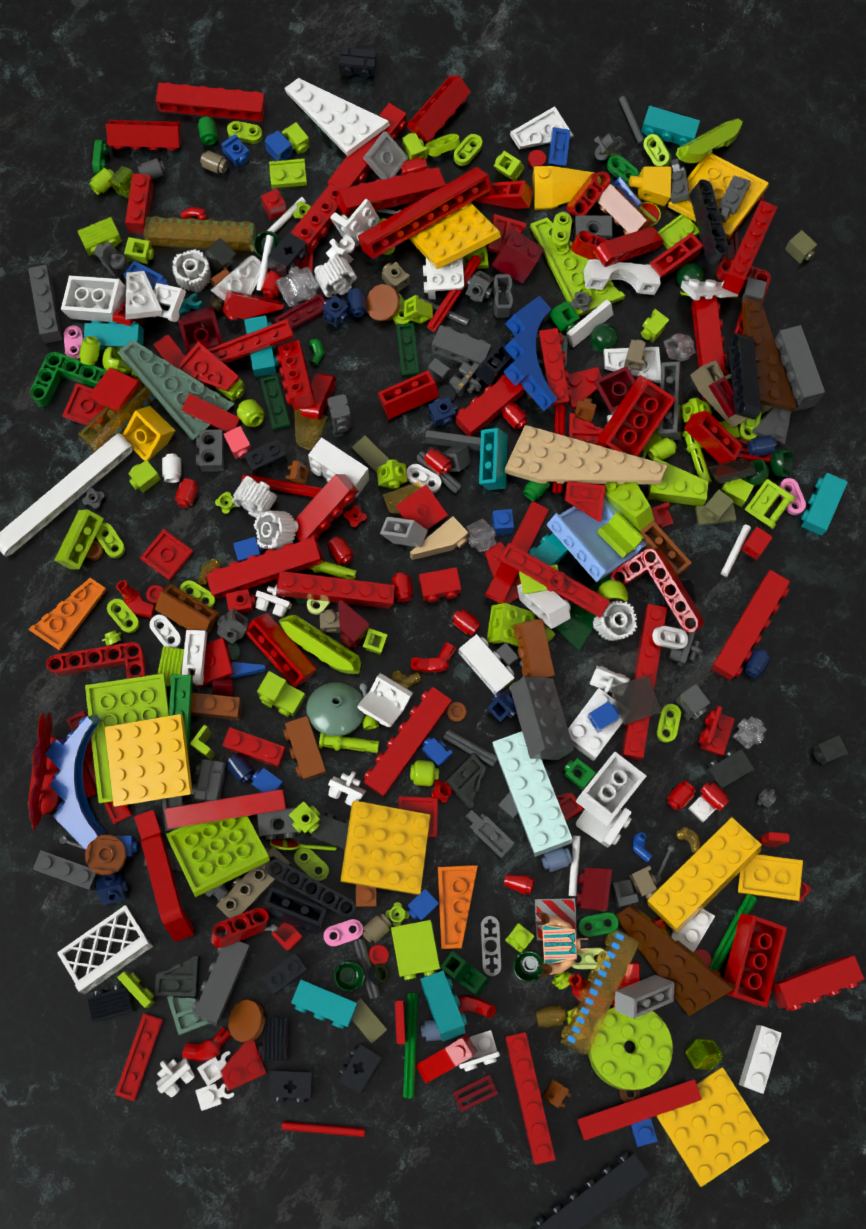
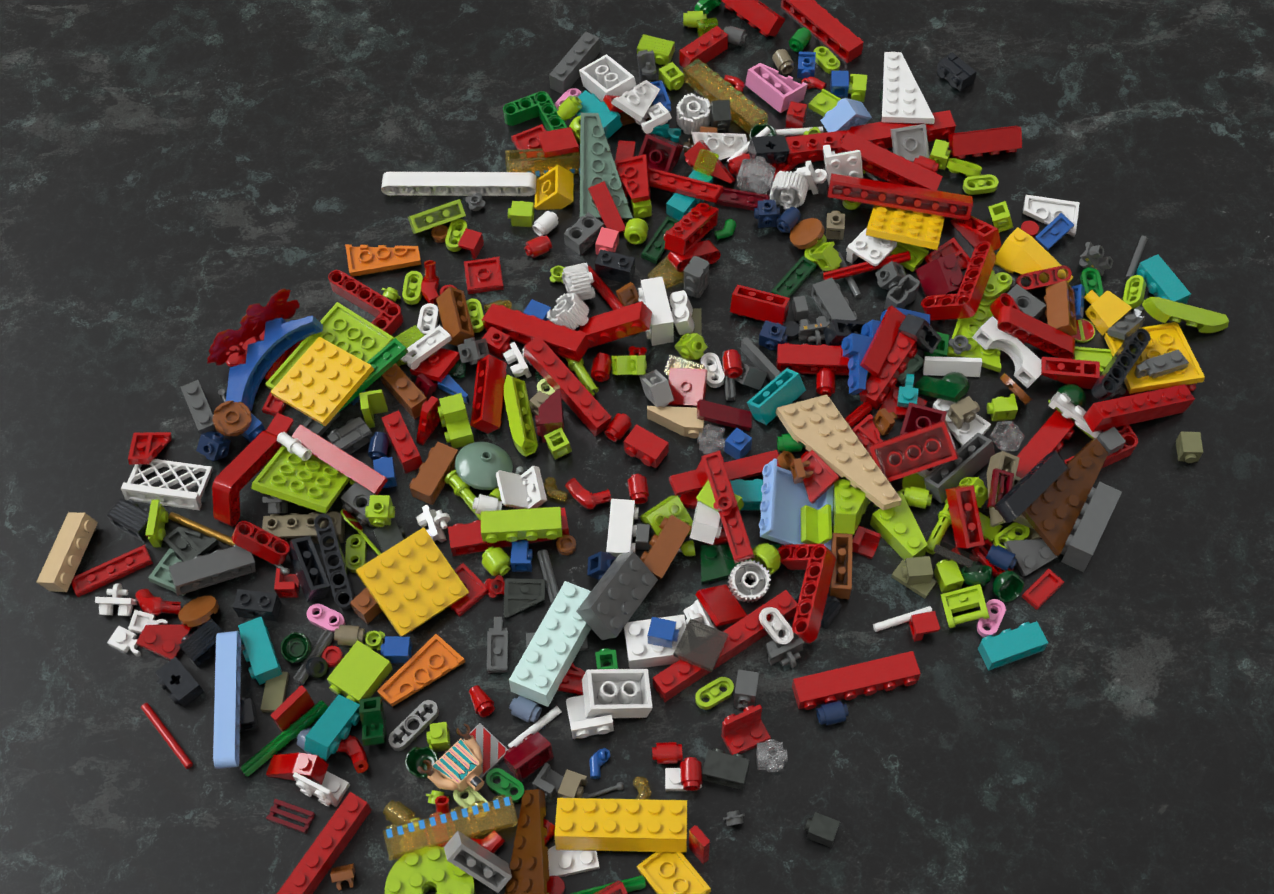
camera: 50 degrees right, 15 degrees down
none -> tan brick [37,513,98,592]
none -> red wing [128,432,172,465]
none -> pearl gold bar [168,512,235,546]
none -> light blue beam [213,631,241,769]
none -> white pin [277,432,312,461]
none -> red wing [416,396,441,445]
none -> red panel [458,228,484,259]
none -> white brick [472,494,502,515]
none -> lime brick [481,507,562,543]
none -> lime brick [612,355,647,375]
none -> white brick [670,290,694,335]
none -> clear neon green panel [693,149,719,176]
none -> red tile [695,584,747,627]
none -> dark red tile [697,399,752,431]
none -> bright pink wedge [745,63,808,113]
none -> dark orange tile [777,451,795,471]
none -> dark orange tile [790,458,813,484]
none -> red arm [801,77,827,90]
none -> light blue brick [820,98,872,132]
none -> red tile [860,306,906,376]
none -> teal plate [897,374,918,408]
none -> black brick [899,314,942,354]
none -> dark green tile [913,376,968,403]
none -> red beam [921,241,996,320]
none -> dark orange tile [1000,373,1032,405]
none -> red tile [1022,569,1064,610]

